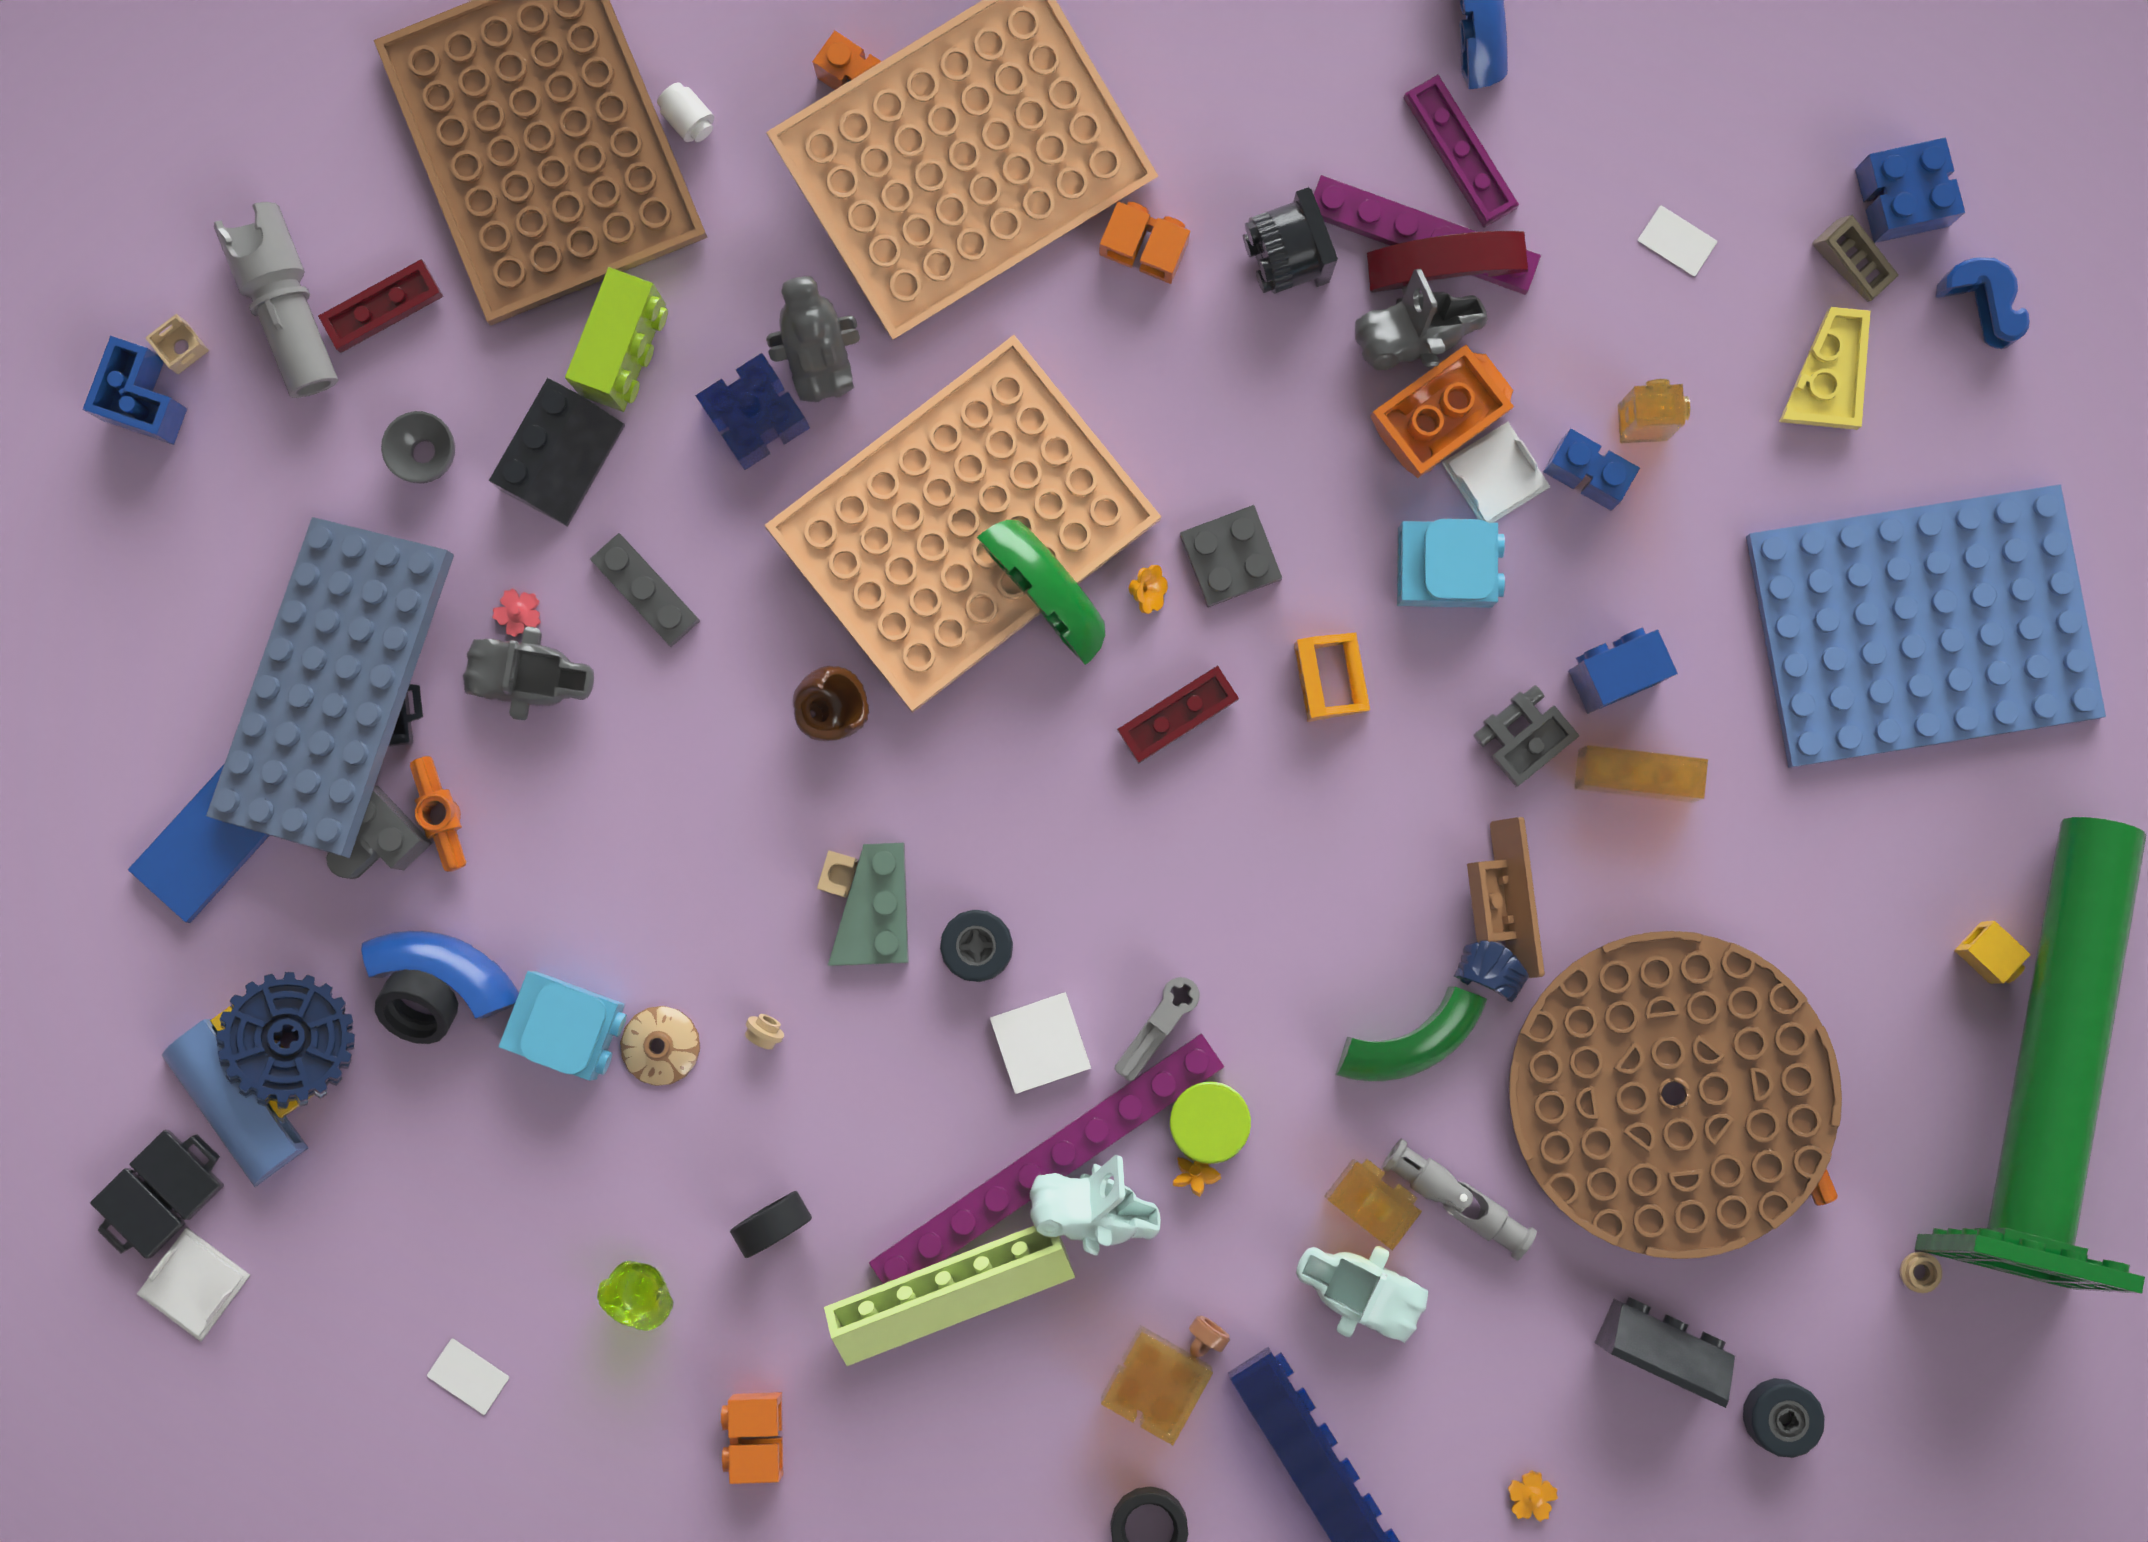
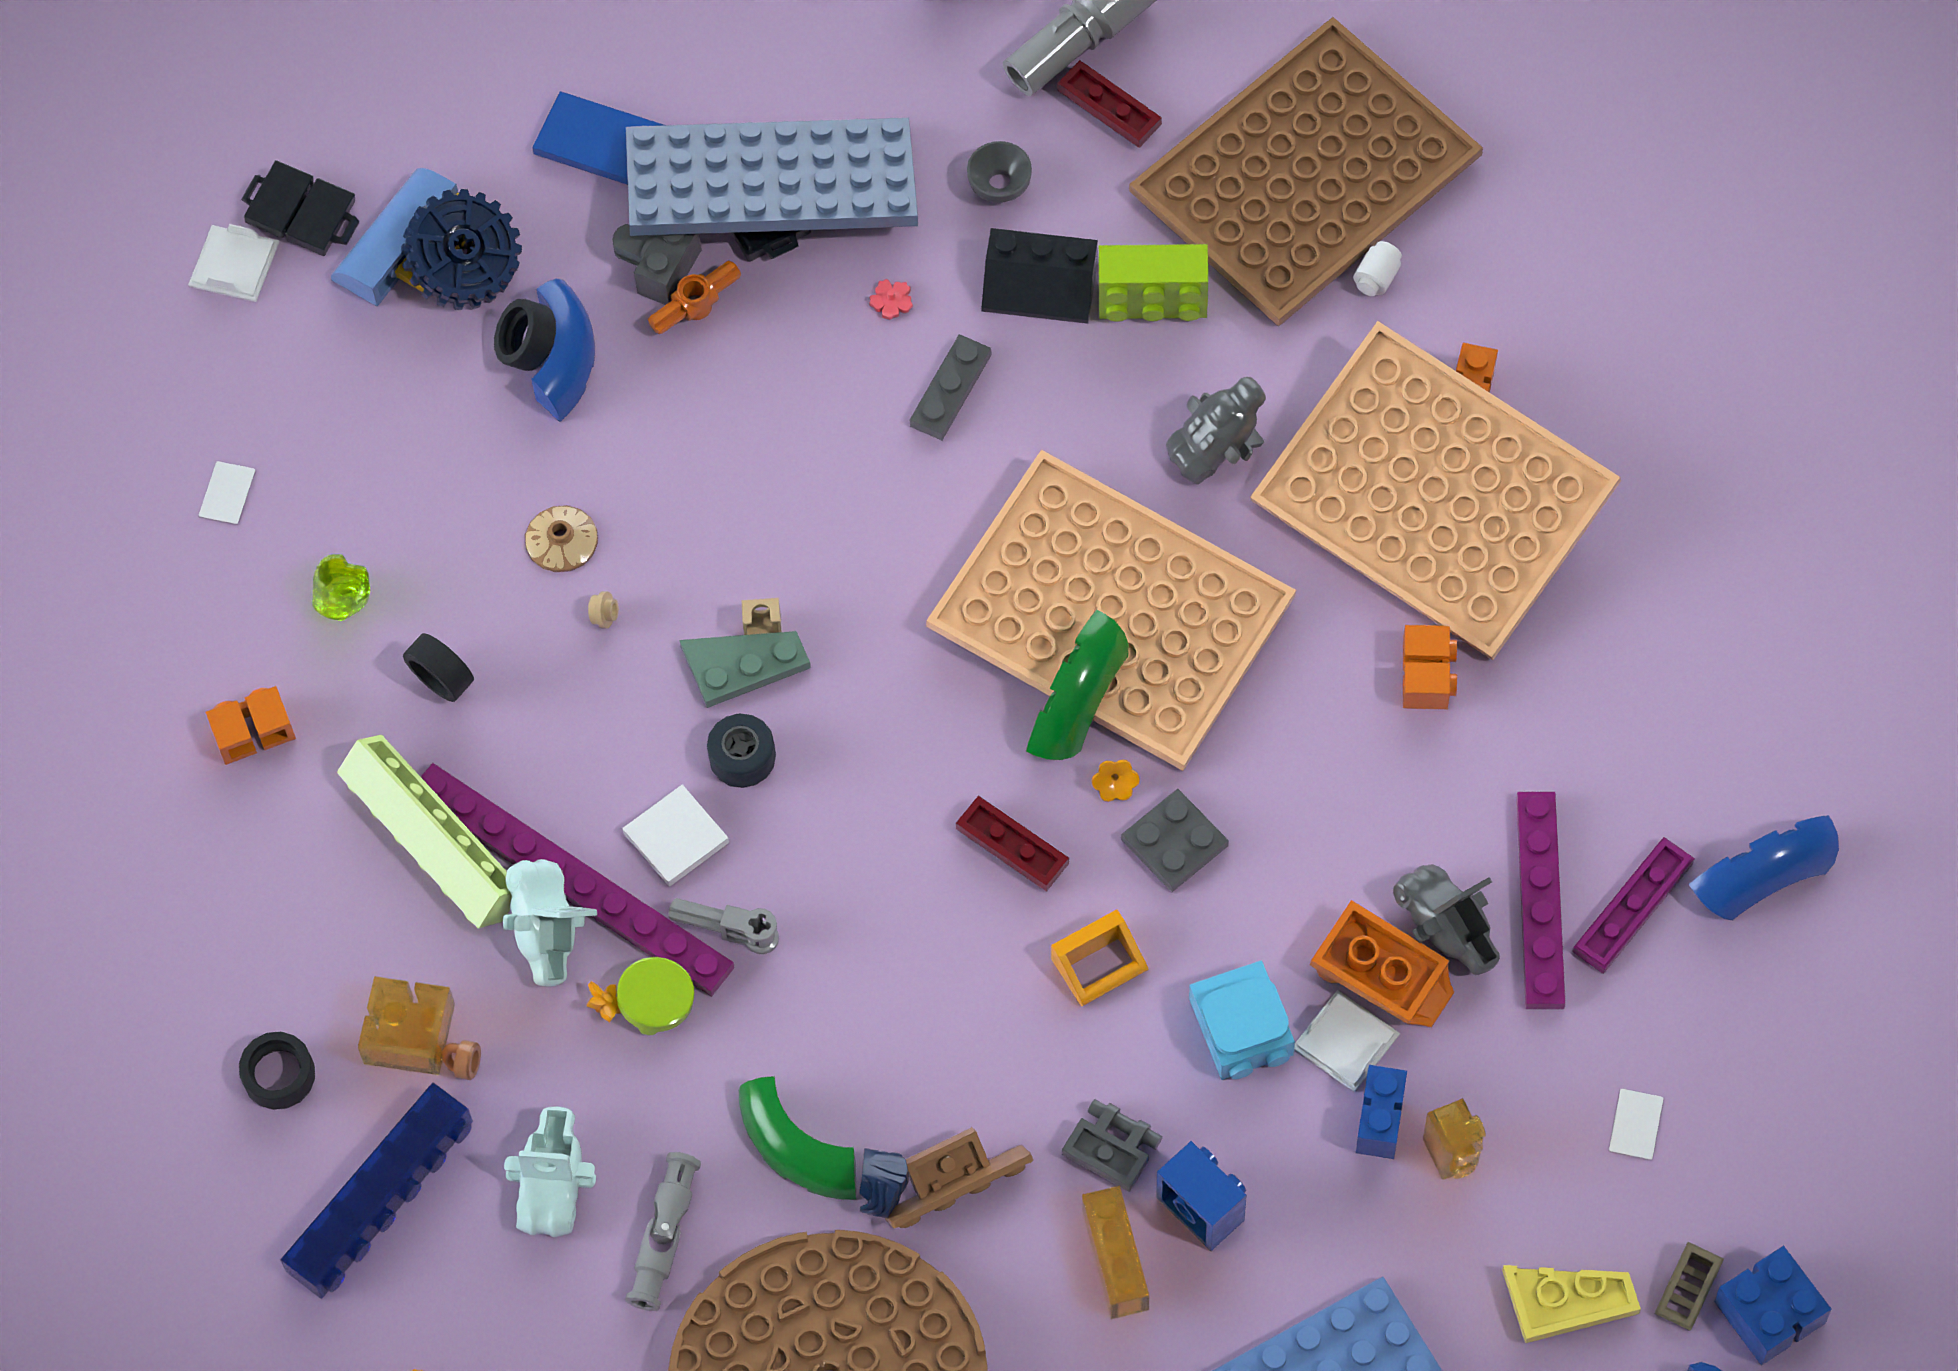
camera: 70 degrees right, 20 degrees down
dark grey piece [463,627,594,720] -> none
medium azure brick [499,971,627,1081] -> none
clear blue brick [695,353,810,470] -> none
reddish brown piece [793,666,869,741] -> none
black piece [1242,187,1338,294] -> none
clear yellow brick [1324,1158,1422,1251] -> none
dark red slope [1367,231,1528,293] -> none

